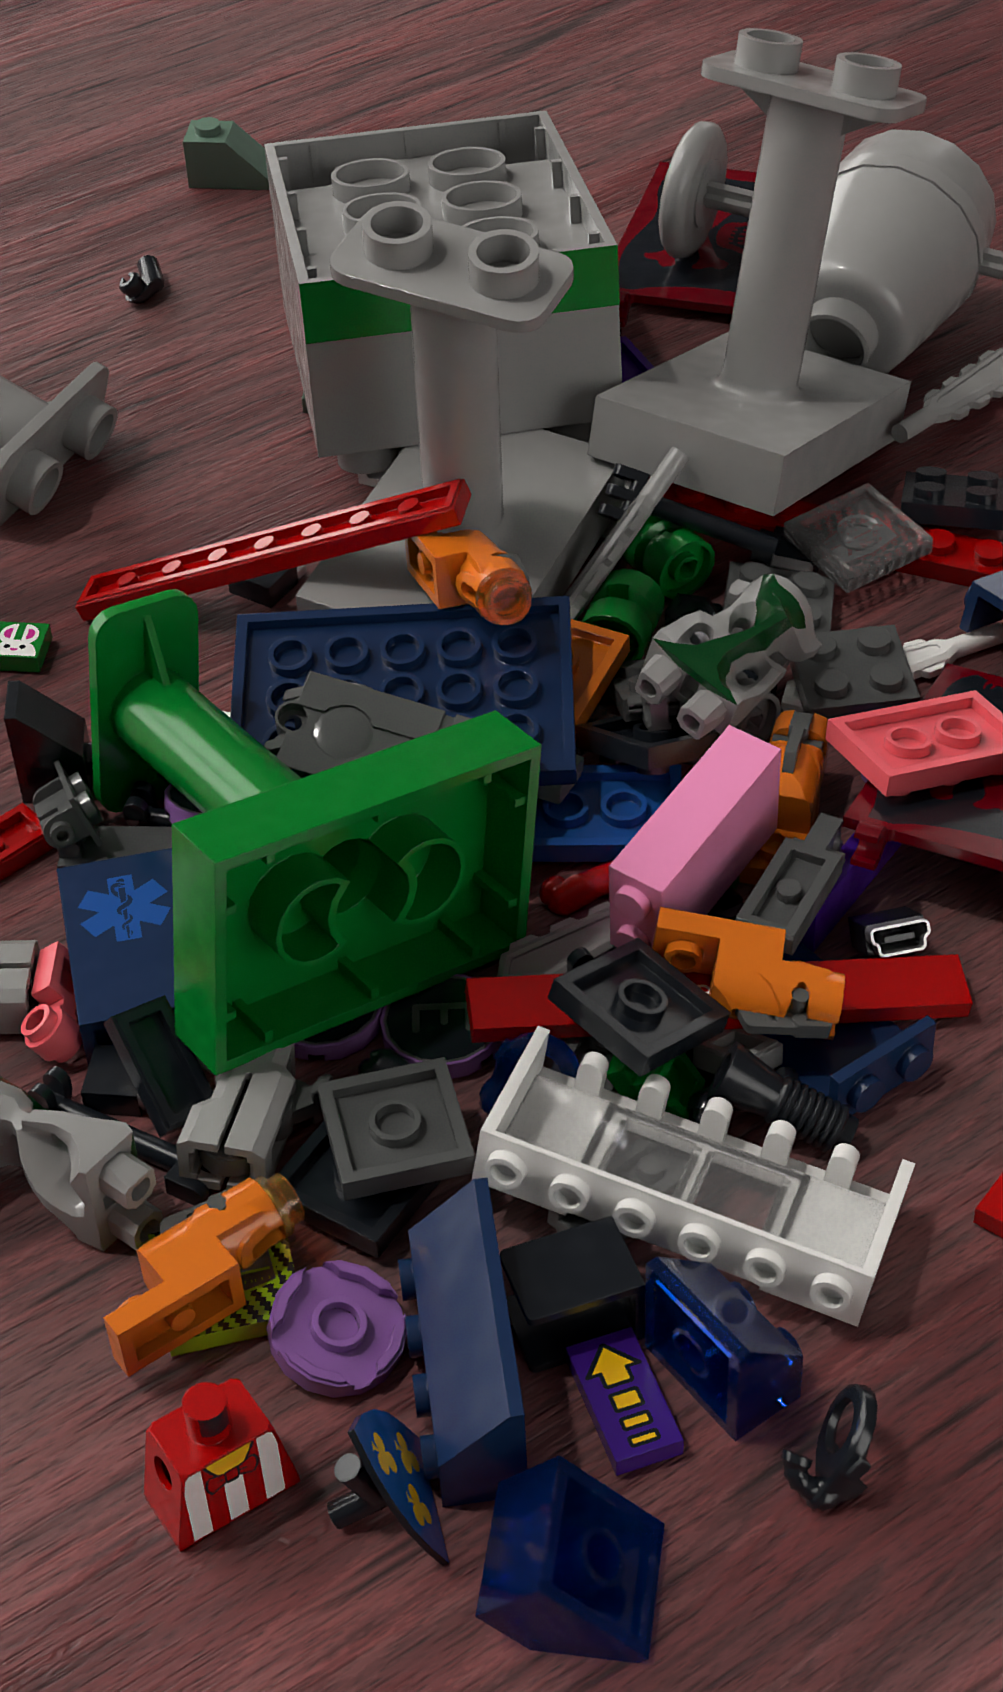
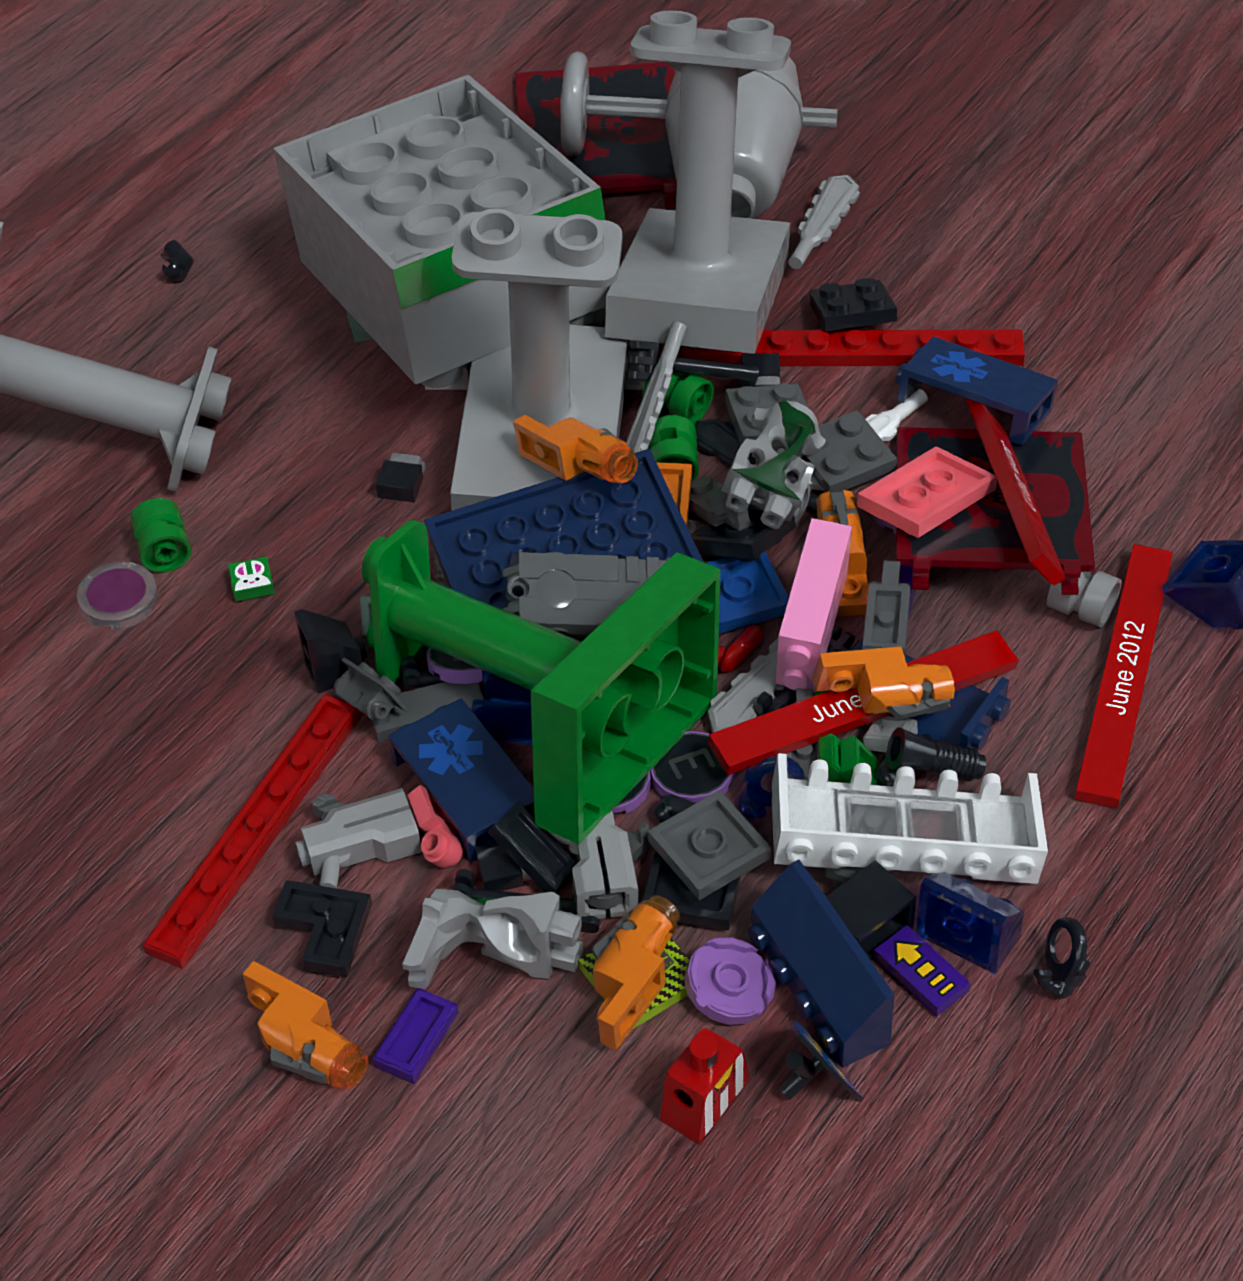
camera: 20 degrees left, 5 degrees up
red tile [75,479,472,621] -> none
sand green slope [183,117,270,190] -> none
clear blue slope [475,1455,665,1663] -> none
black plate [547,938,731,1077] -> none
clear tile [784,483,933,593] -> none
piece [848,906,931,957] -> none

